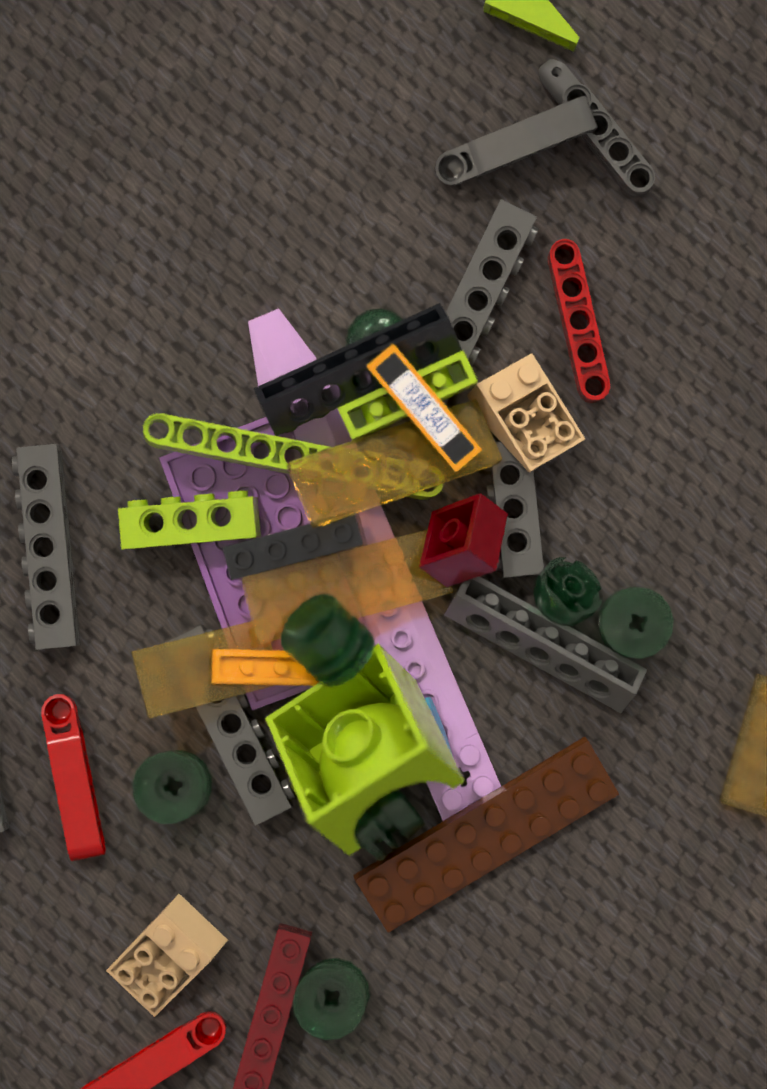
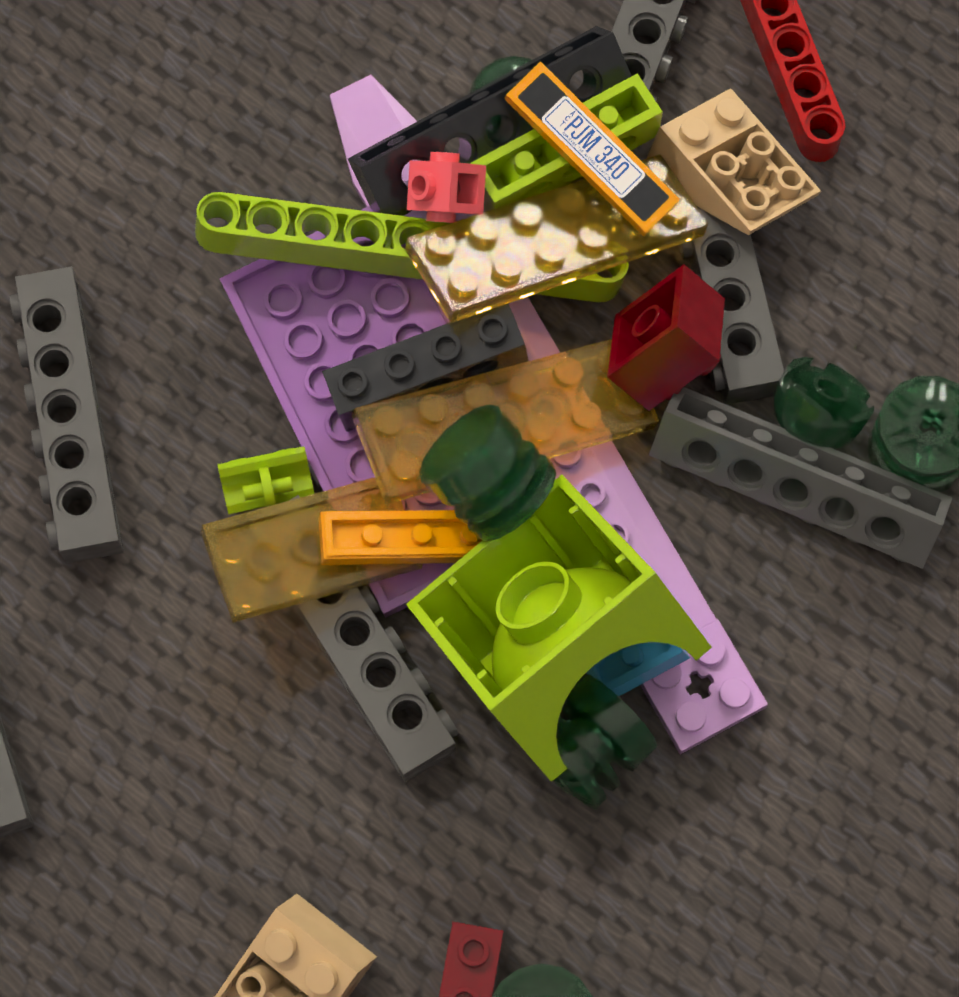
camera: 10 degrees left, 15 degrees down
red piece [41,694,106,861] -> none
lime brick [118,491,261,549] -> none
clear green wheel [132,750,212,824] -> none
reddish brown plate [353,737,619,933] -> none
none -> lime hips [217,446,315,514]
none -> coral brick [407,152,486,223]

